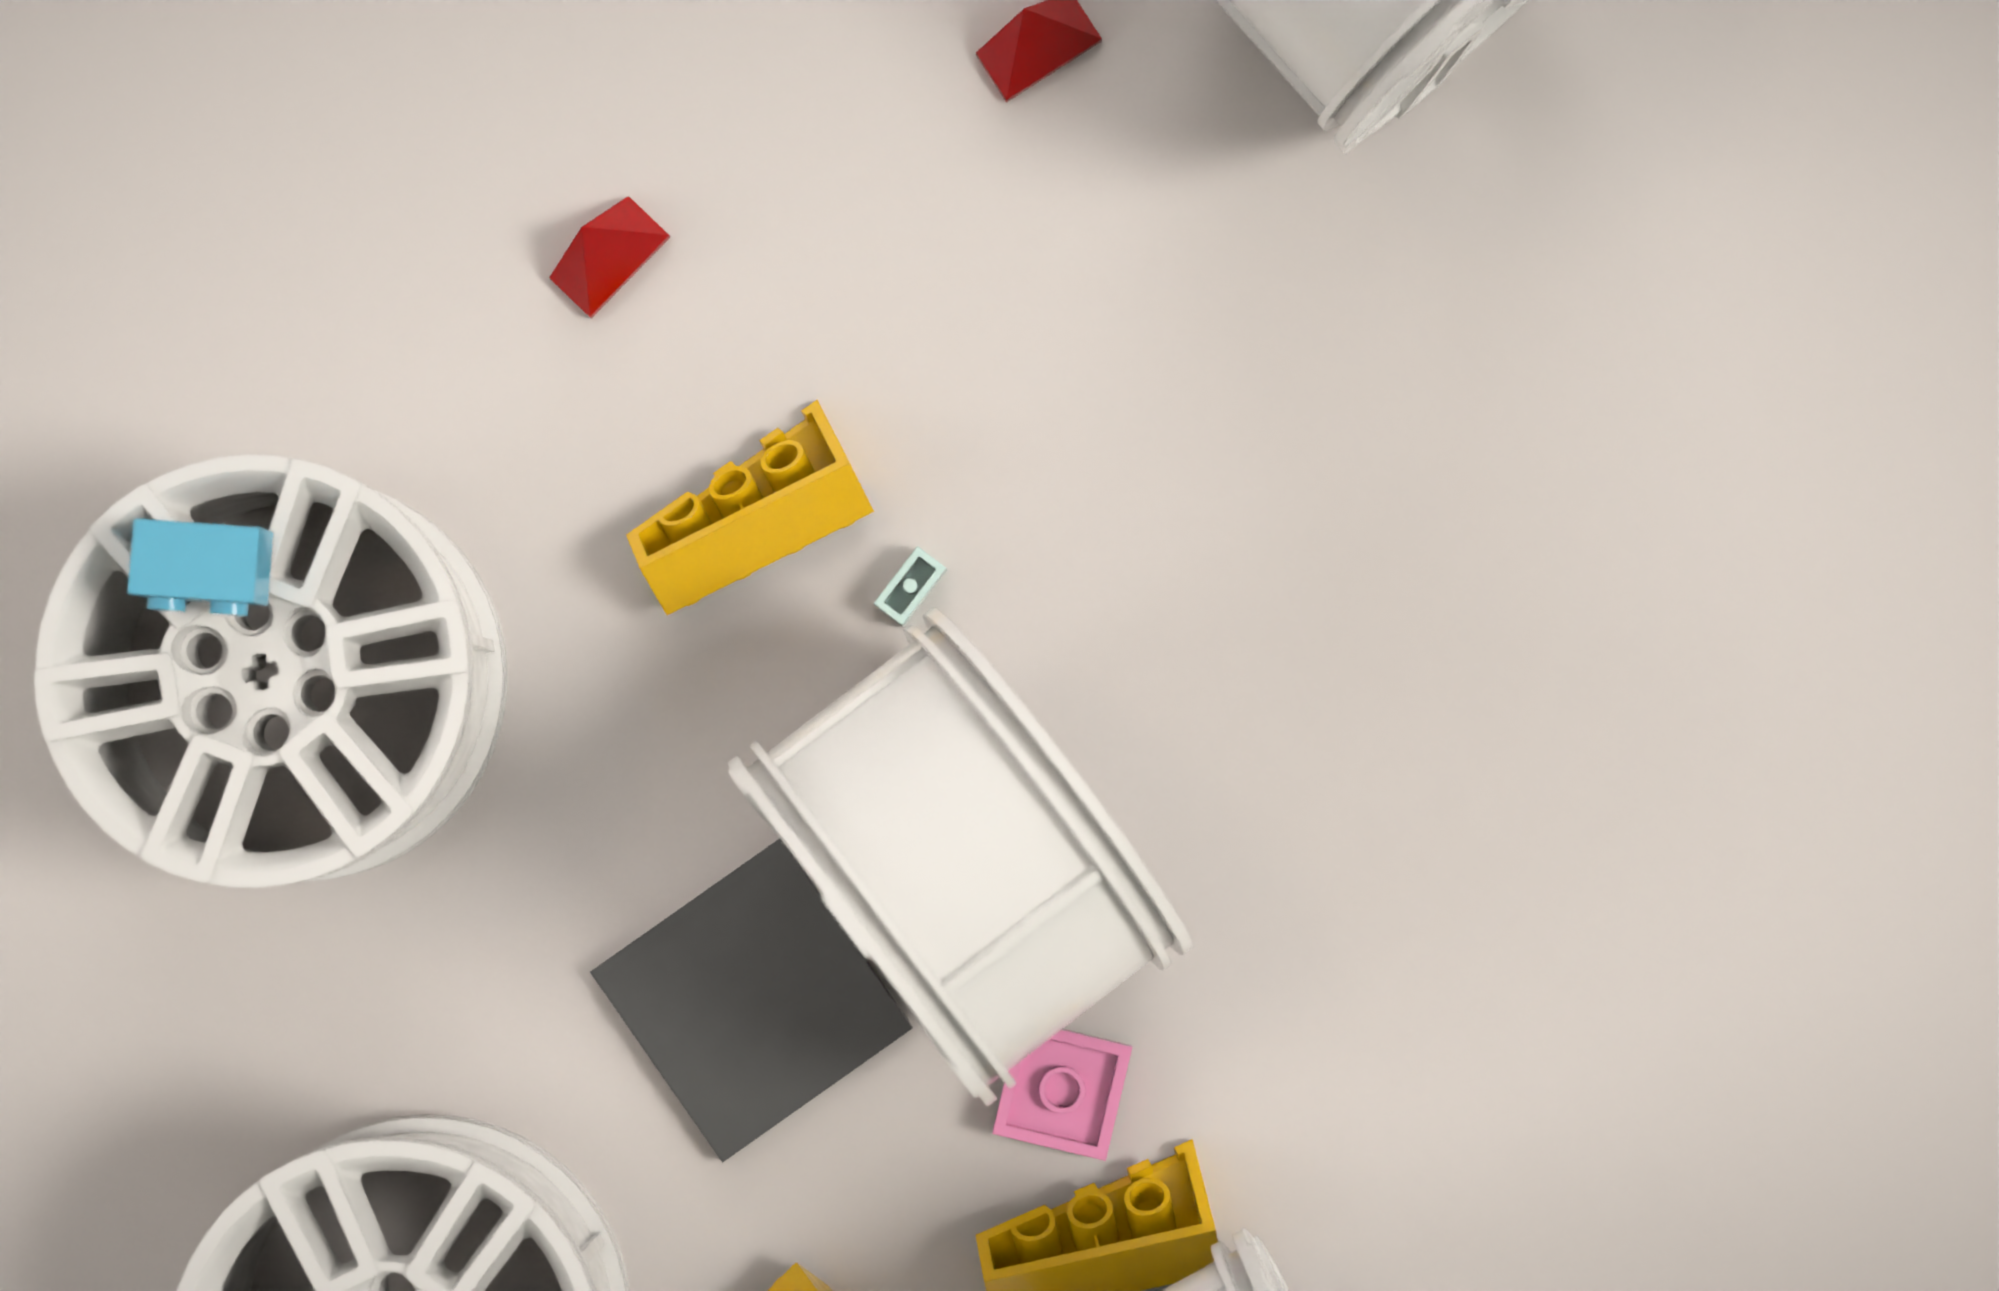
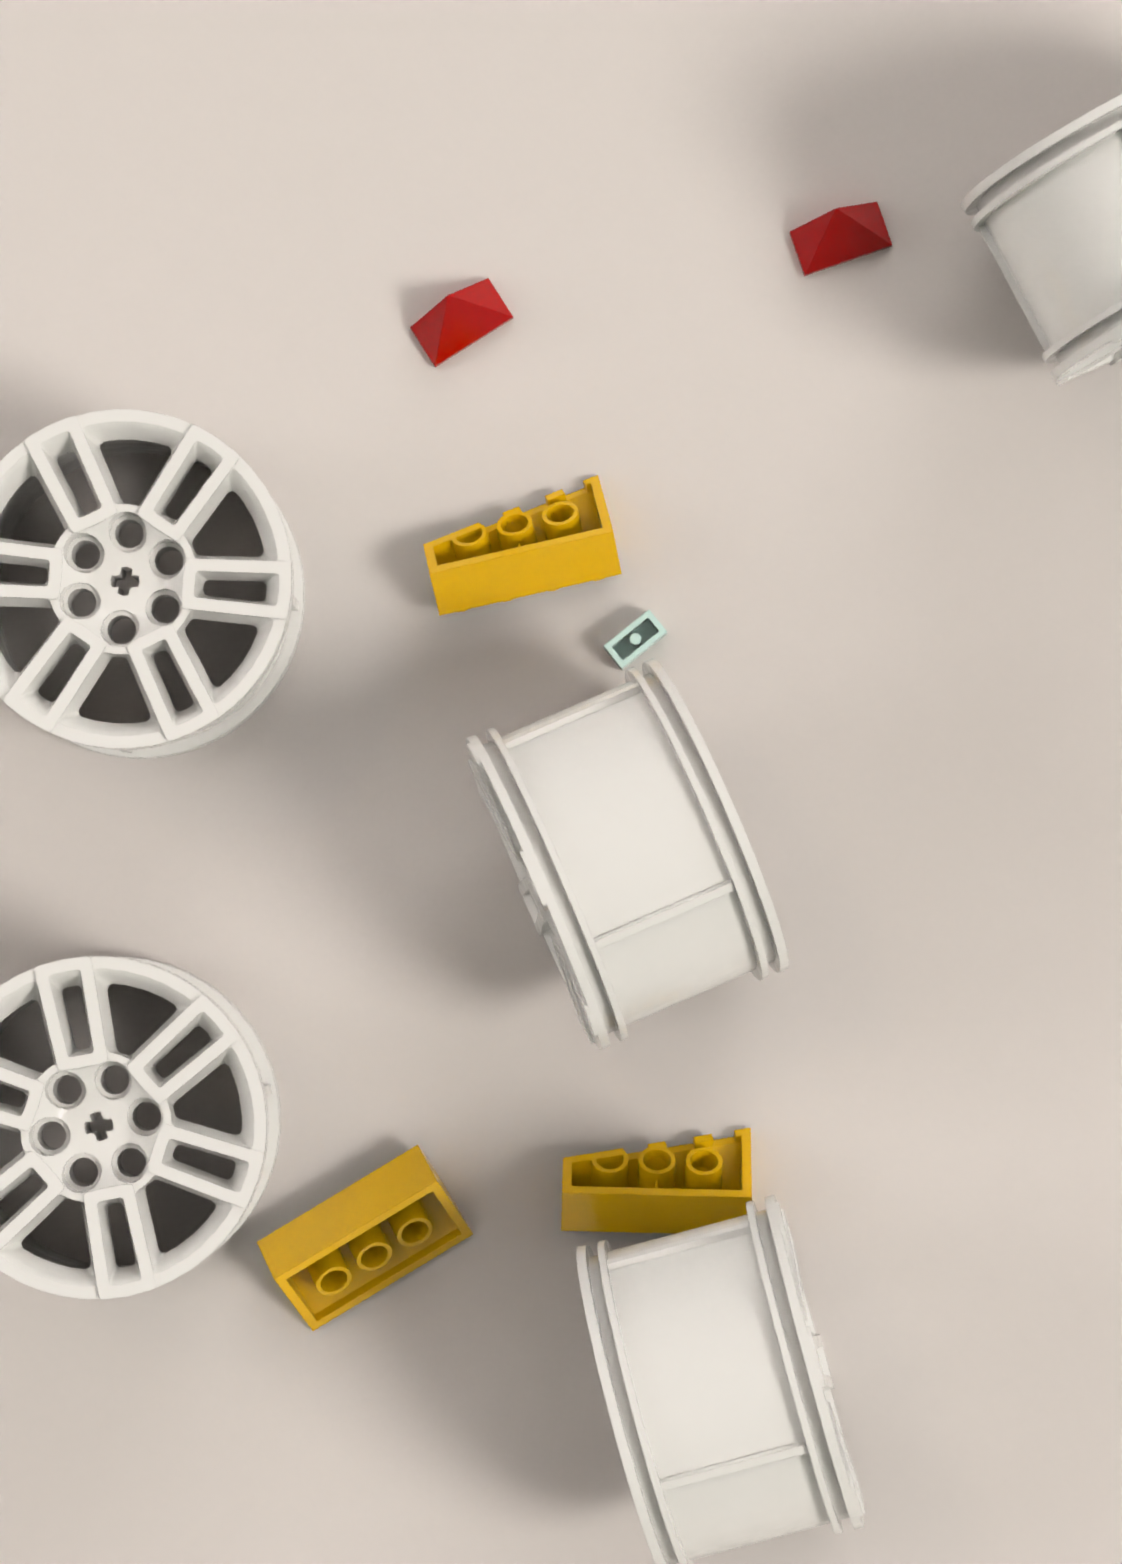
camera: 20 degrees right, 0 degrees up
medium azure piece [128,519,274,616] -> none
dark grey tile [590,838,913,1163] -> none
bright pink plate [992,1029,1132,1161] -> none

